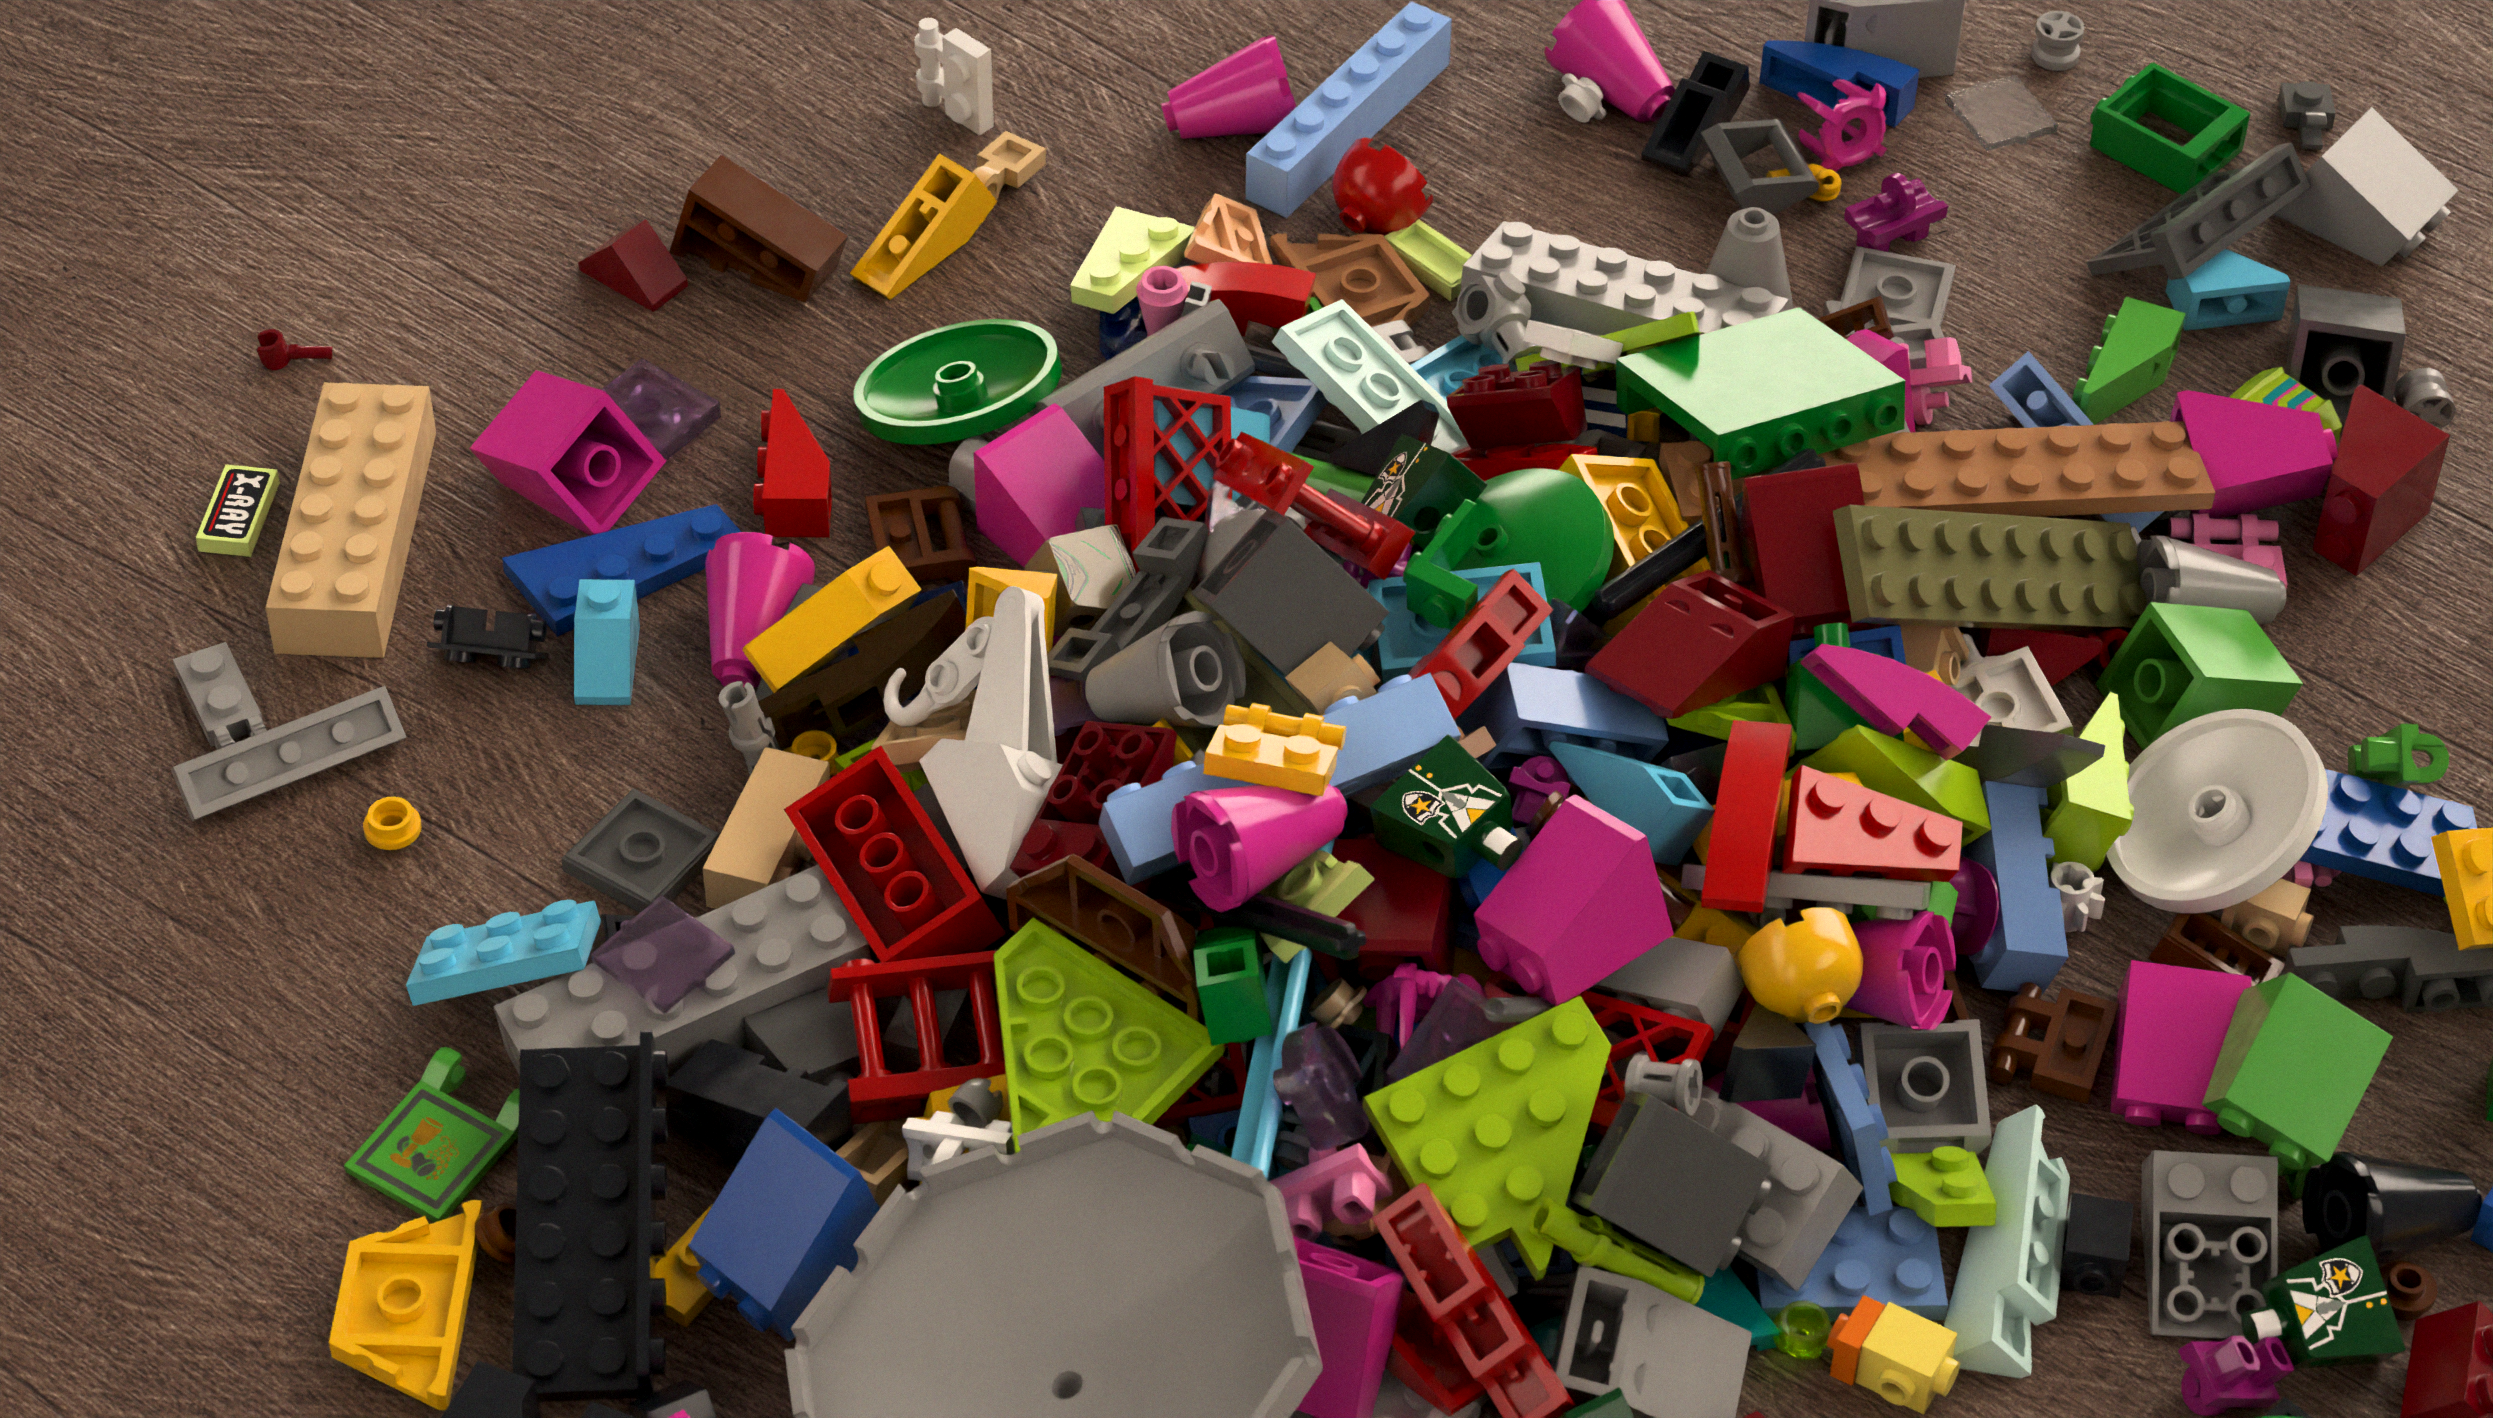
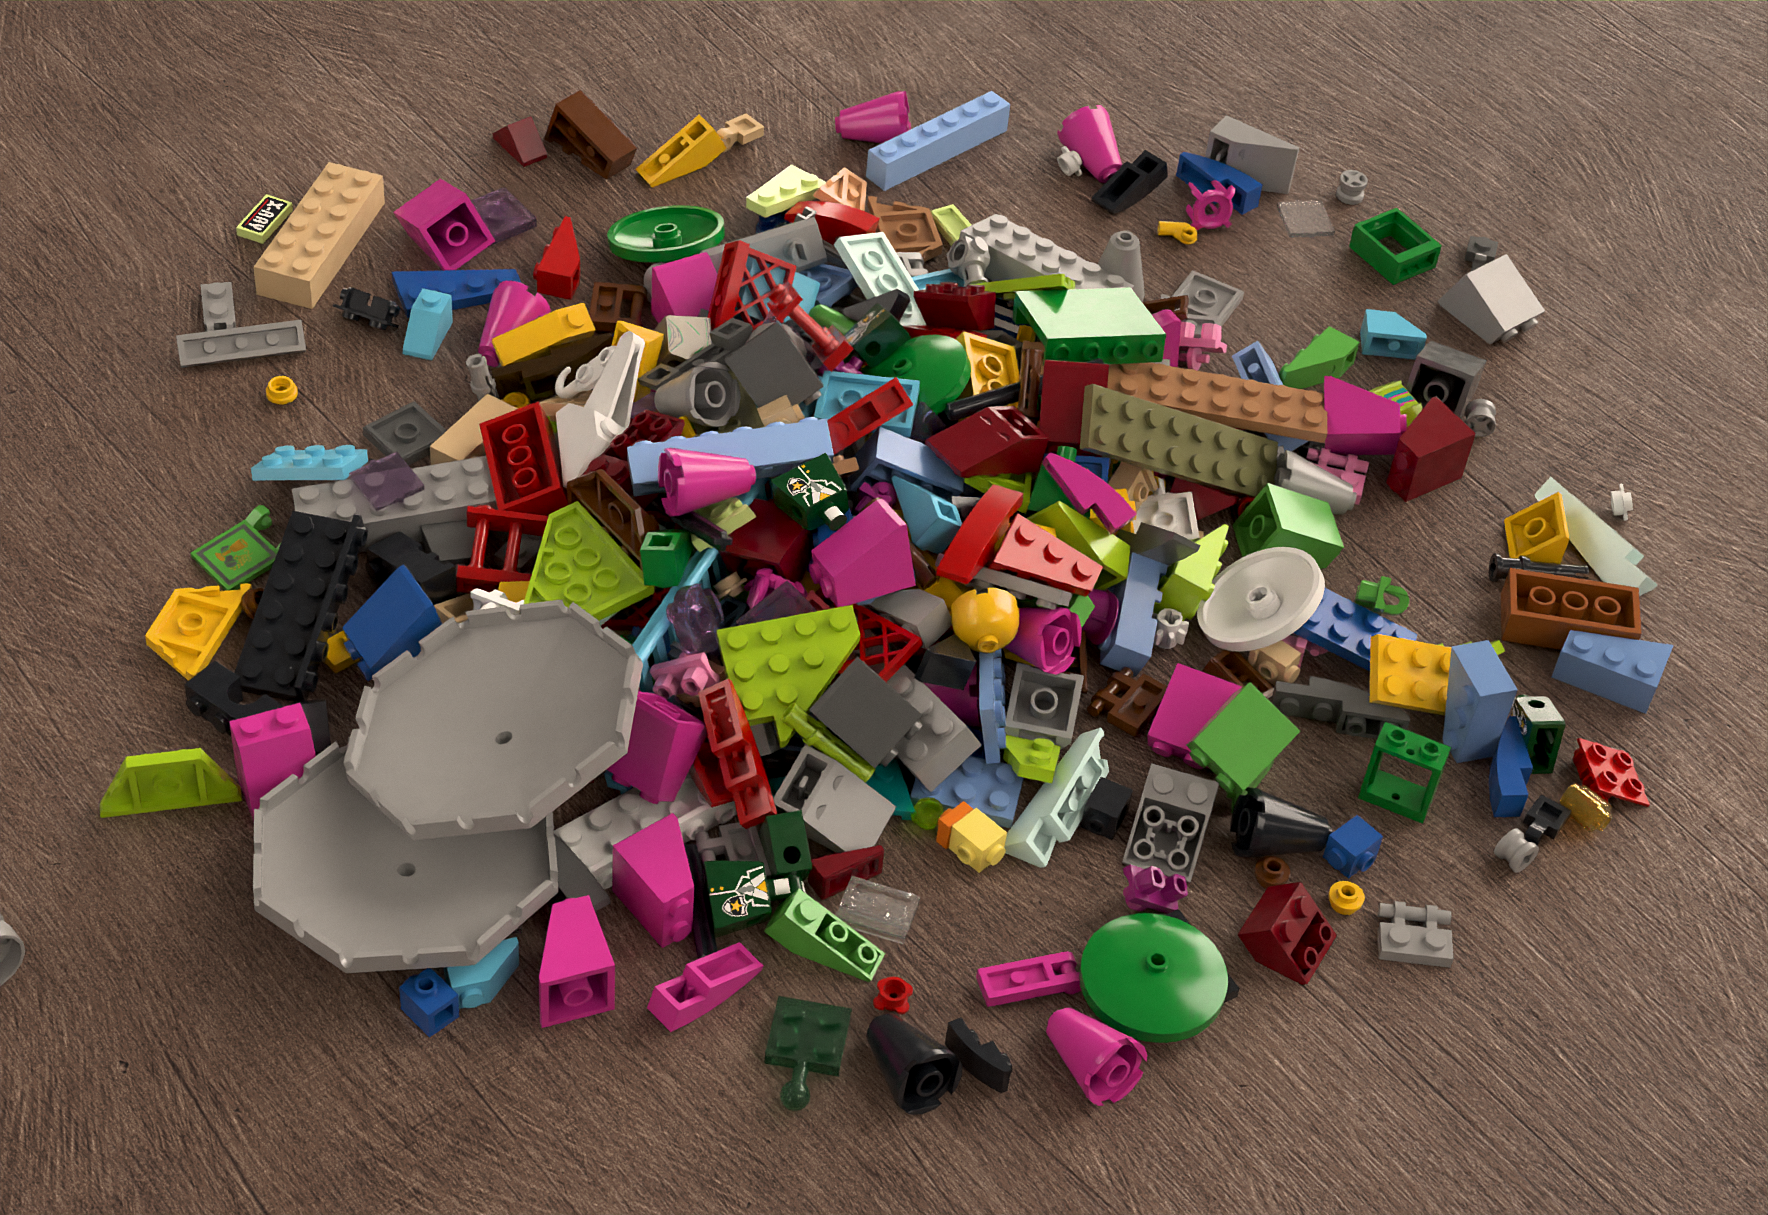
camera: 10 degrees right, 0 degrees up
dark red hand [256,329,333,371] -> none
white plate [914,18,994,136] -> none
light grey hinge [948,1078,1003,1129] -> none
bright pink cone [1136,266,1188,337] -> none
yellow plate [1203,703,1347,797] -> none
red cylinder [1331,137,1433,236] -> none
green bracket [1403,499,1478,630] -> none
flat silver piece [1480,997,1556,1022] -> none
white plate [1523,320,1624,370] -> none
light grey bush [1625,1054,1702,1116] -> none
dark grey tile [1701,119,1819,215] -> none
magenta hips [1844,173,1948,252] -> none
dark grey fence [2087,142,2311,280] -> none
dark green torso [2241,1235,2406,1369] -> none

